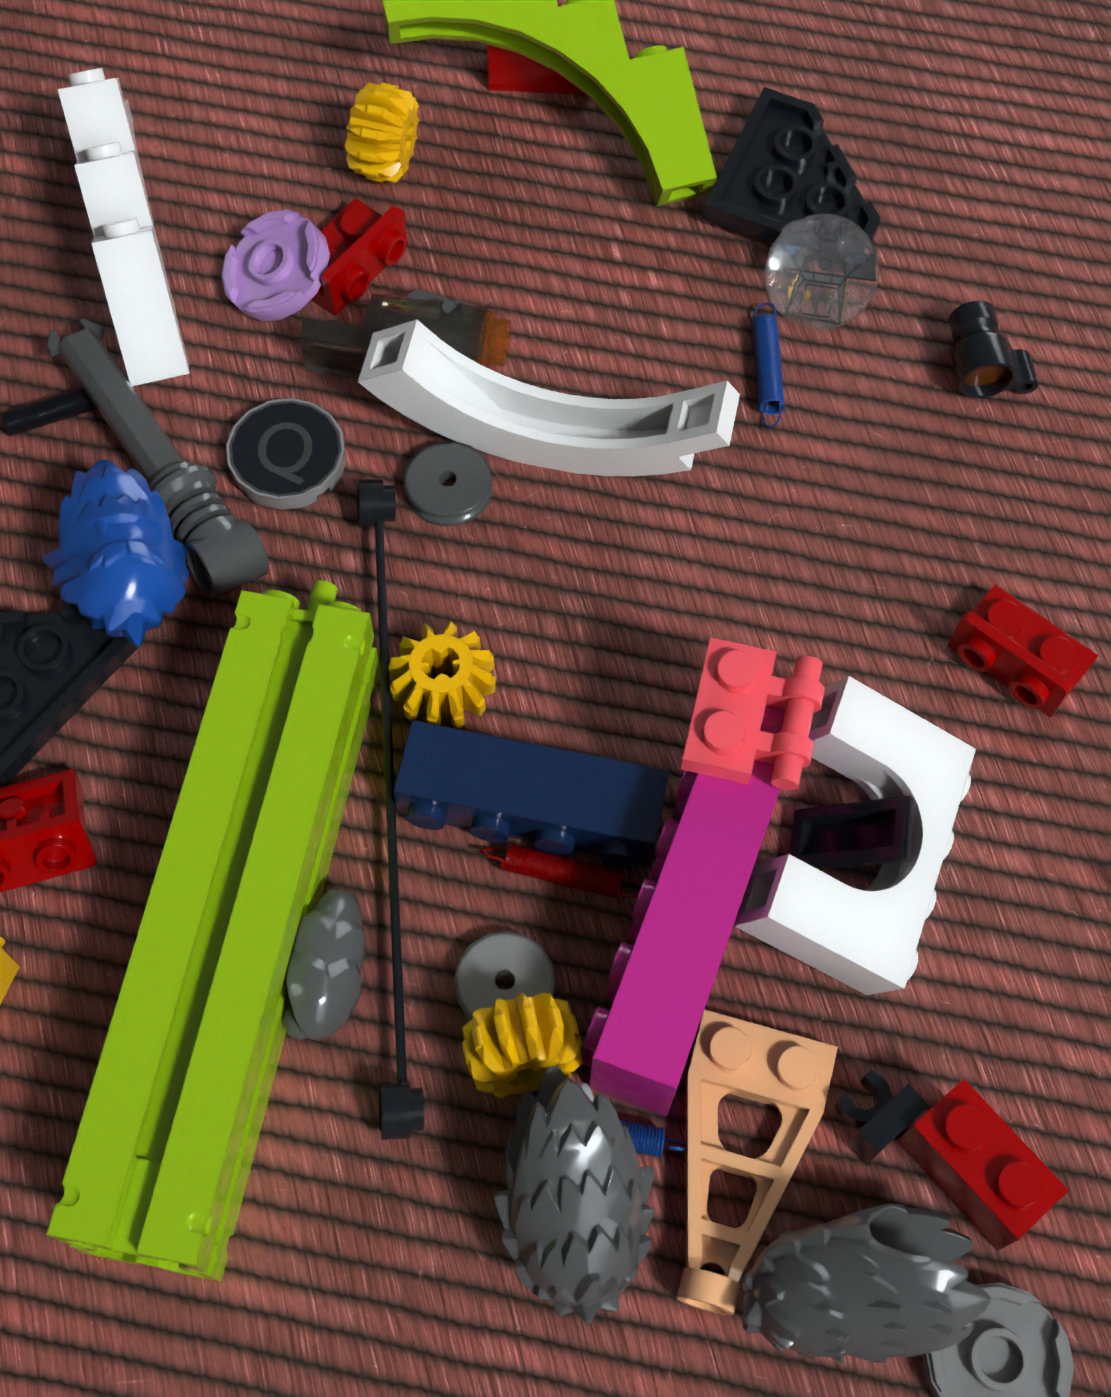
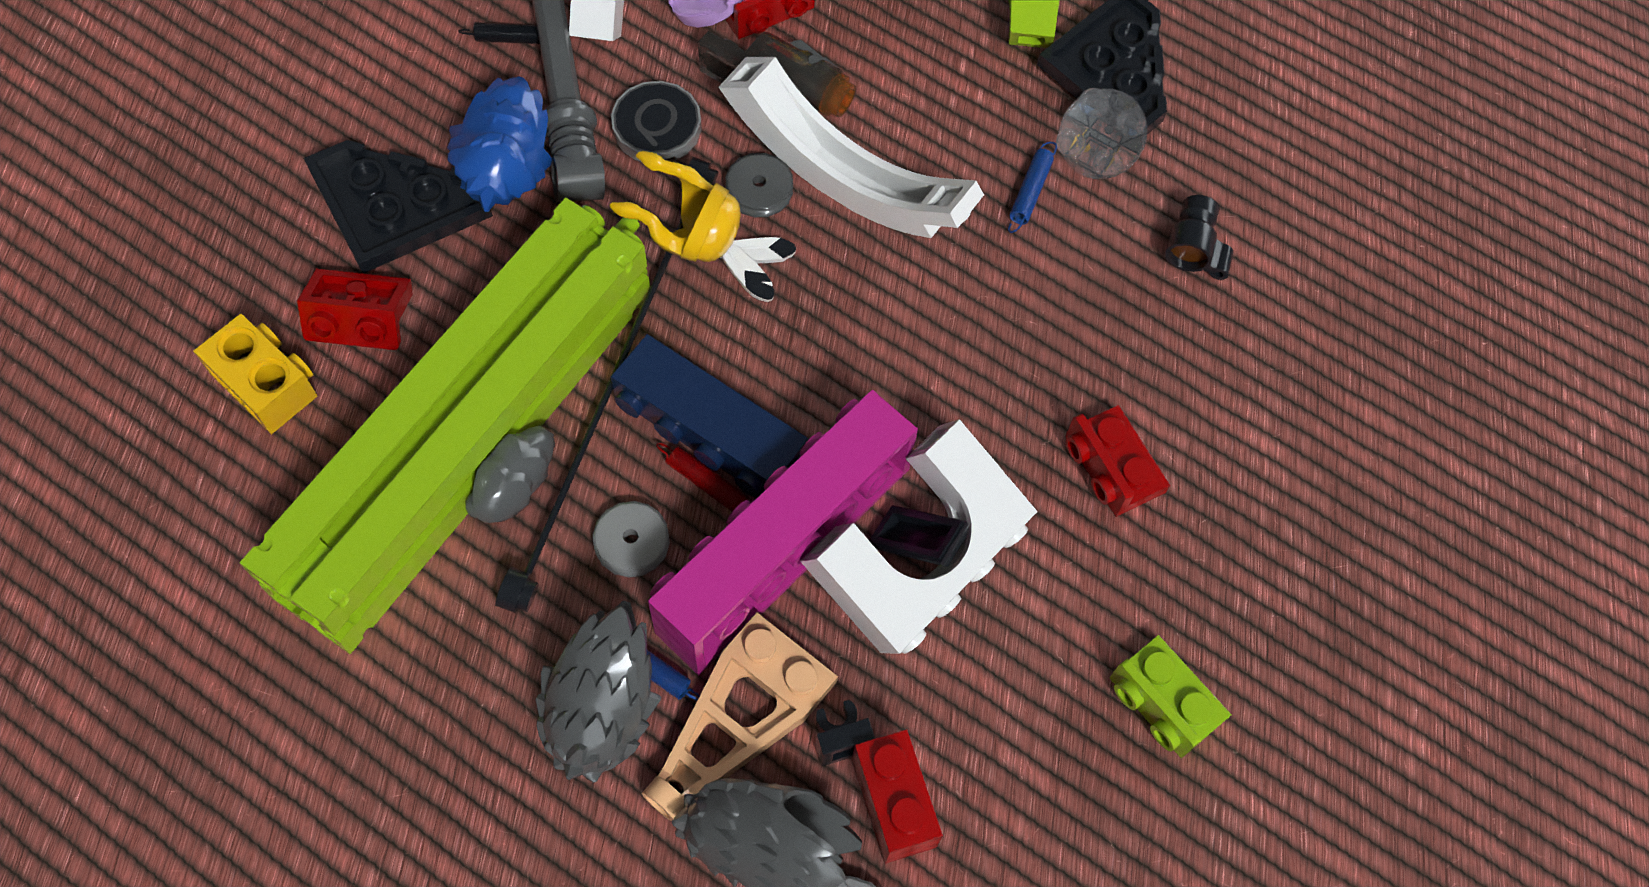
camera: 20 degrees right, 0 degrees up
yellow gear [389,621,496,730] -> none
yellow gear [462,992,583,1098] -> none
coral plate [680,637,825,791] -> none
none -> yellow hair [609,151,796,302]

